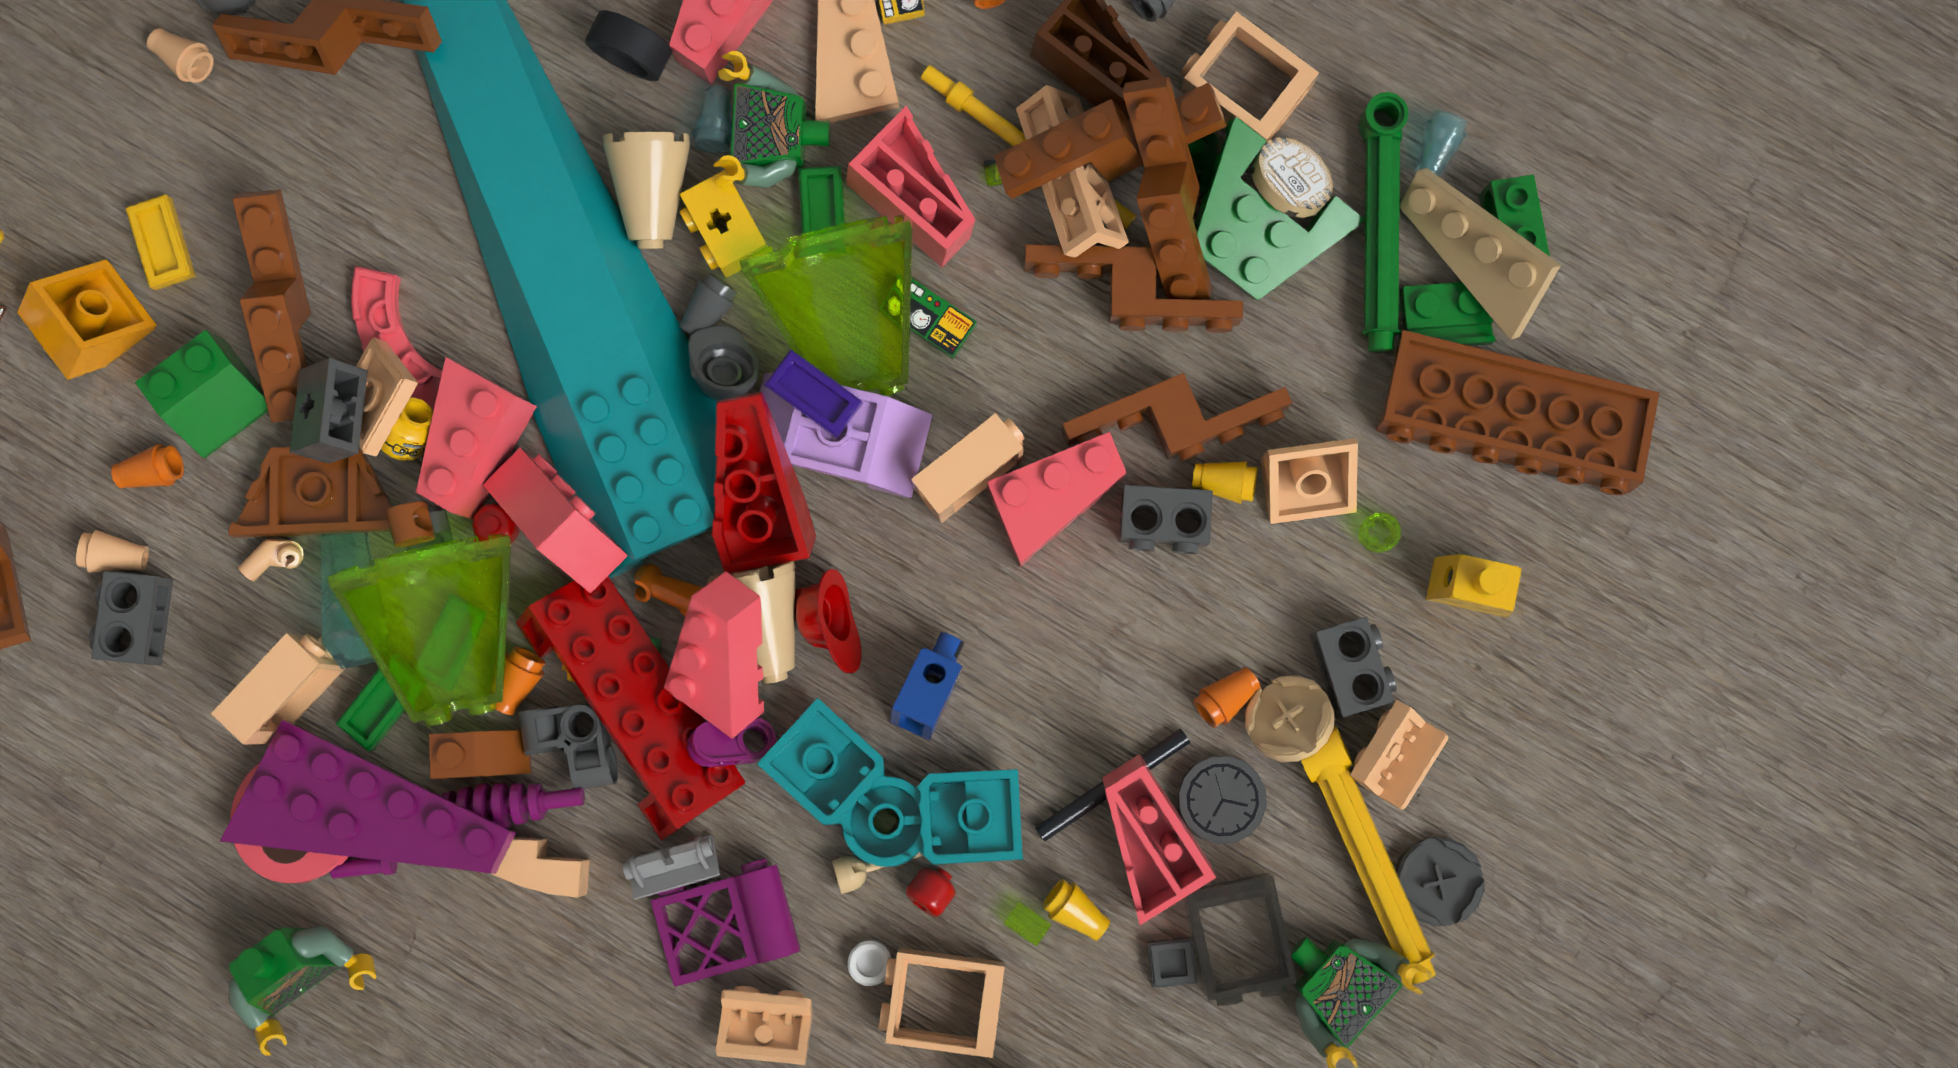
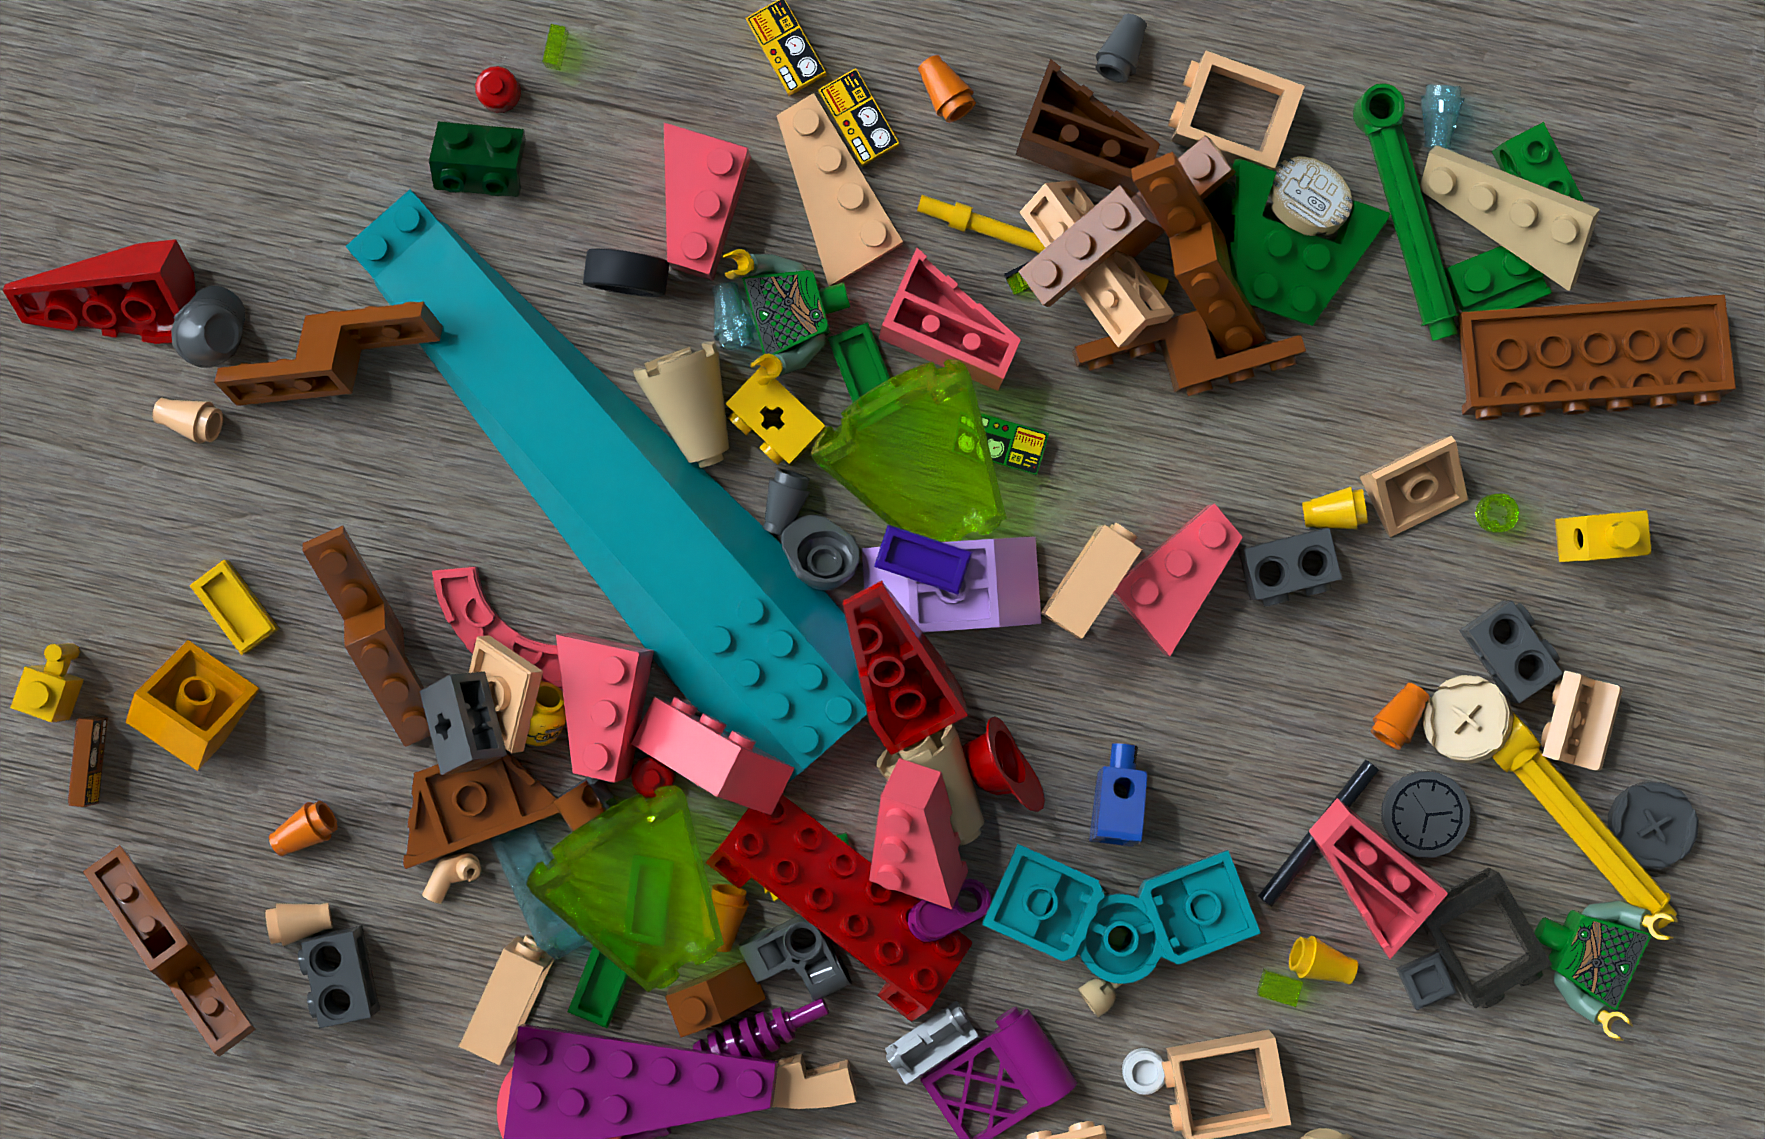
camera: 20 degrees left, 5 degrees up
green slope [135,330,268,458] -> none
orange piece [634,564,704,616] -> none
red piece [905,867,956,917] -> none
dark orange bracket [1061,373,1292,462] -> none

